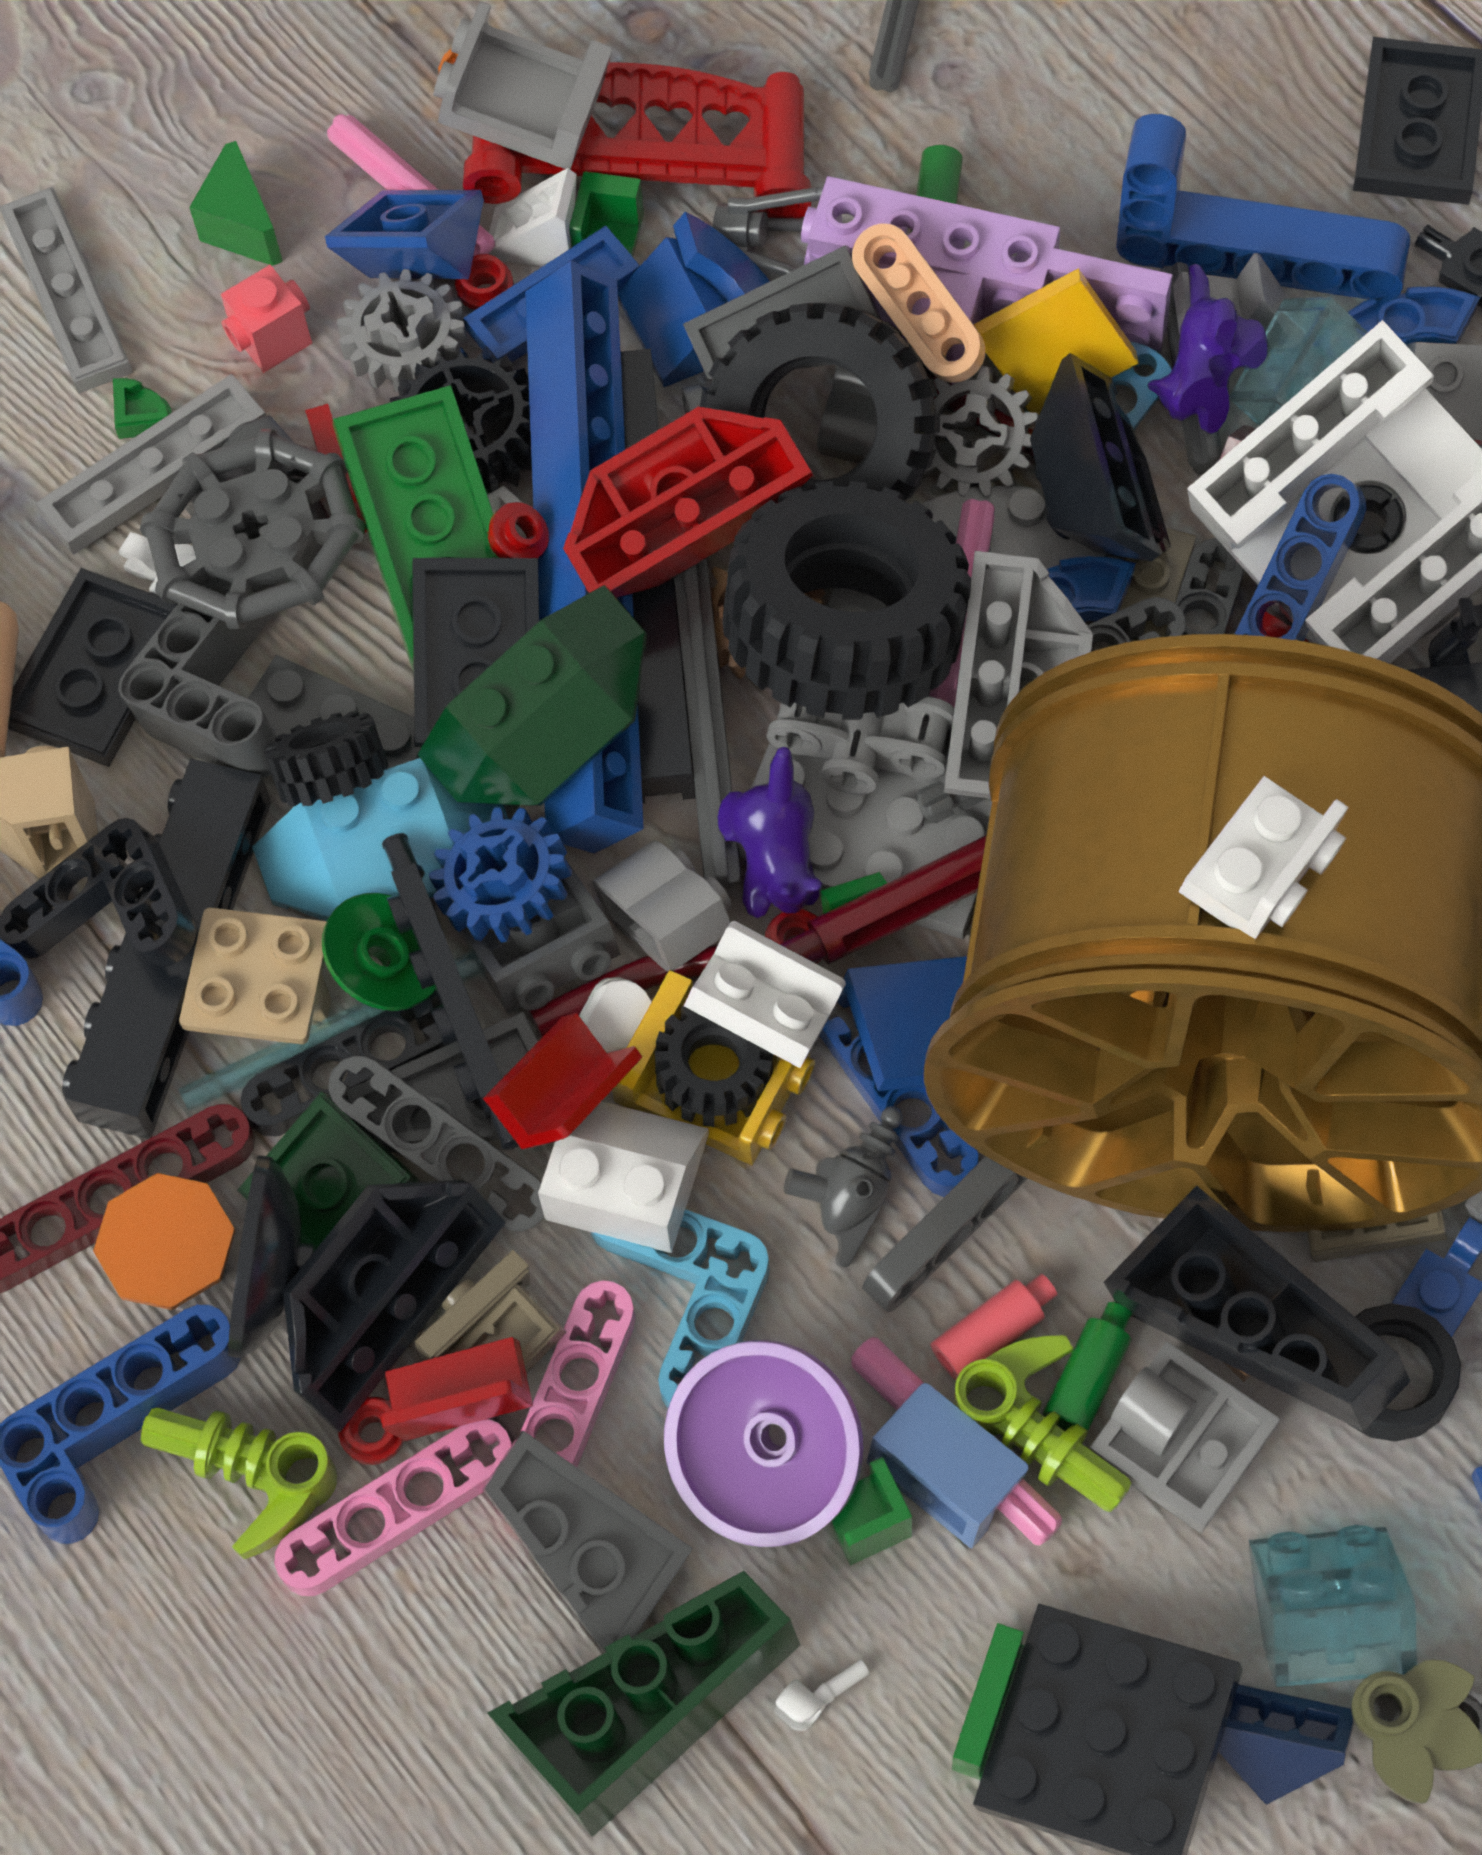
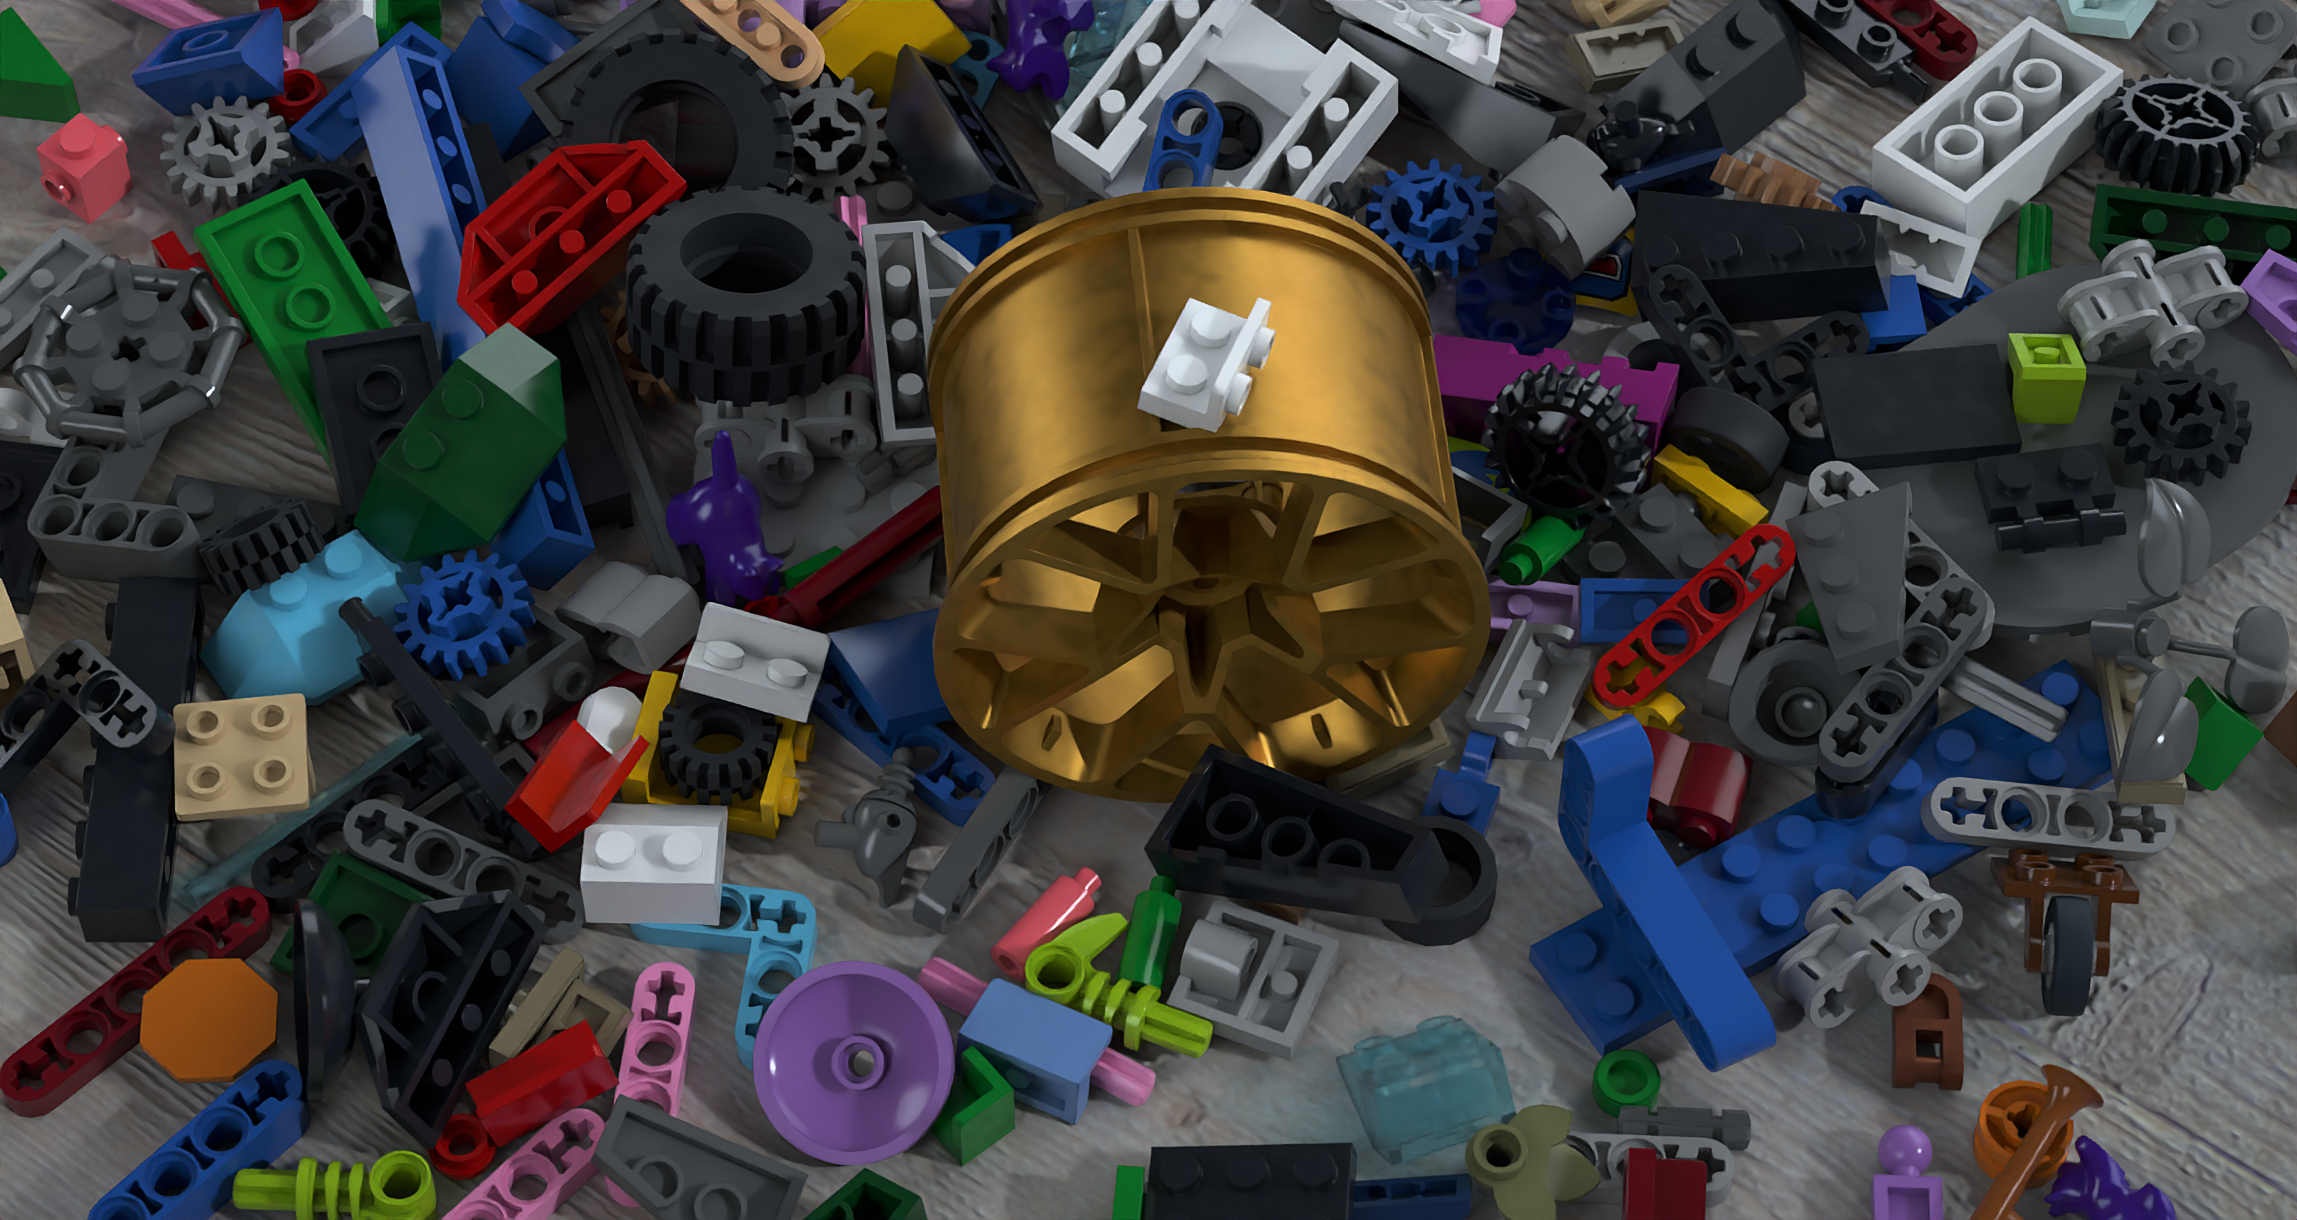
camera: 20 degrees left, 10 degrees down
green dish [322,893,435,1011] -> none
red plate [488,502,549,558] -> none

